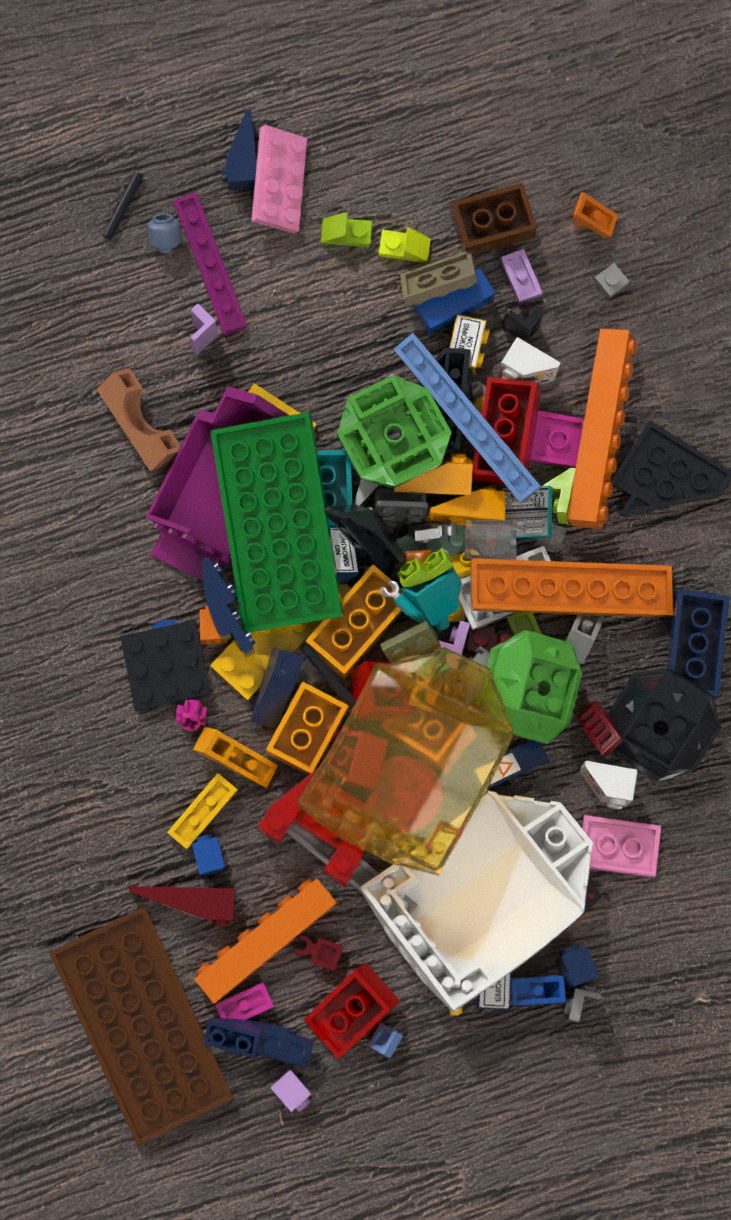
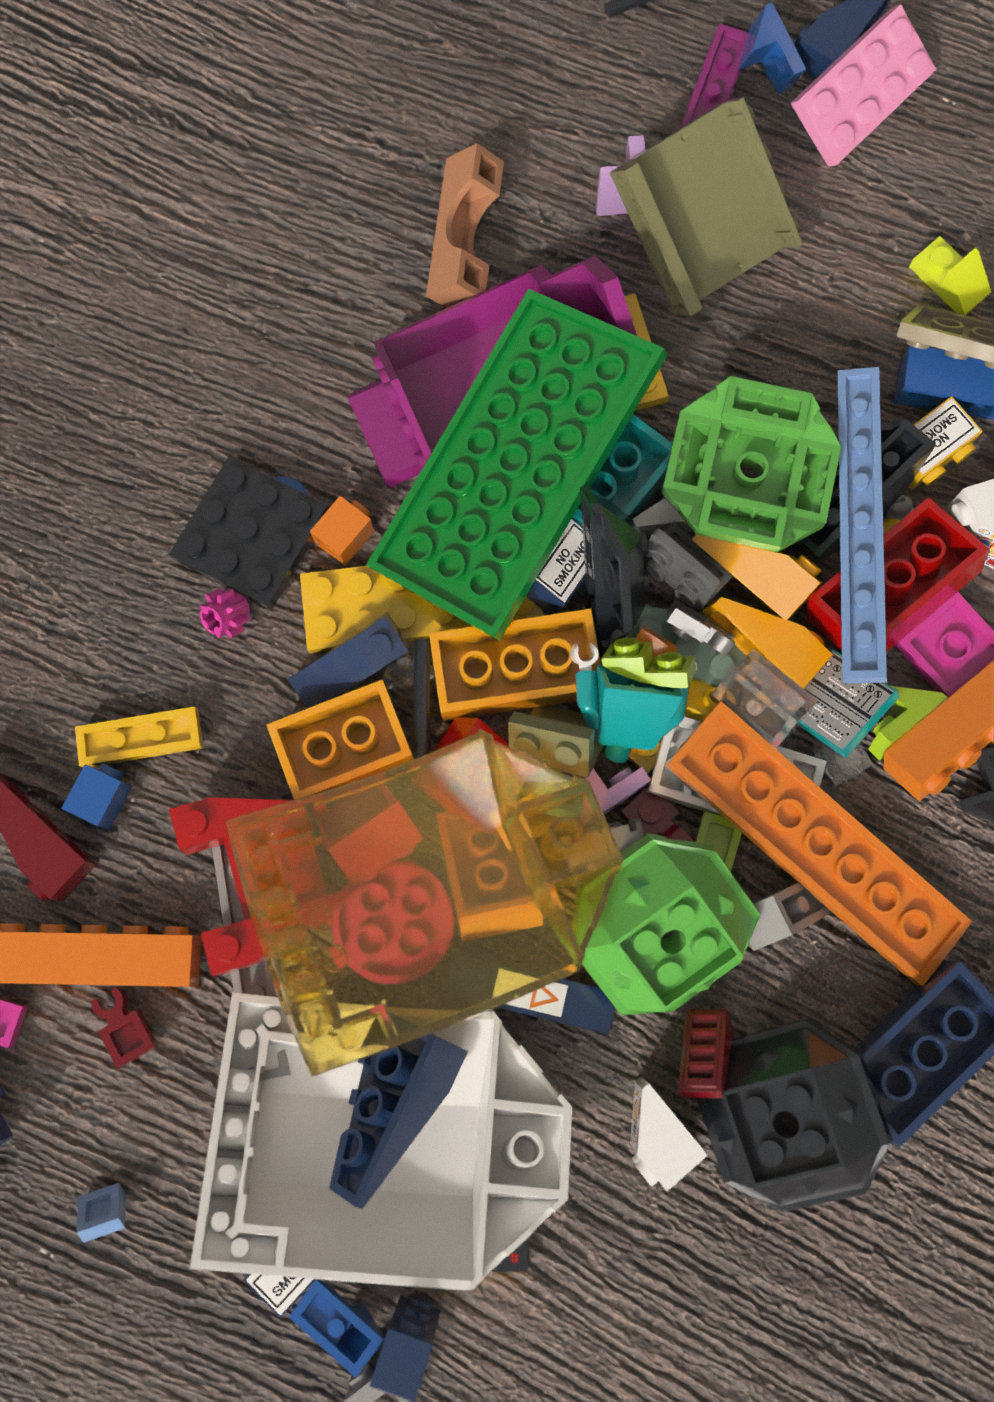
camera: 50 degrees right, 0 degrees up
sand blue head [147,214,181,253] -> none
light orange slope [193,727,278,788] -> none
dark blue slope [203,557,256,658] -> none
red slope [304,963,401,1059] -> none
lime slope [321,213,372,248] -> none
bright pink tile [582,815,661,878] -> none
none -> dark blue wedge [329,1008,468,1209]
none -> olive panel [609,97,803,316]
none -> blue slope [738,2,806,94]

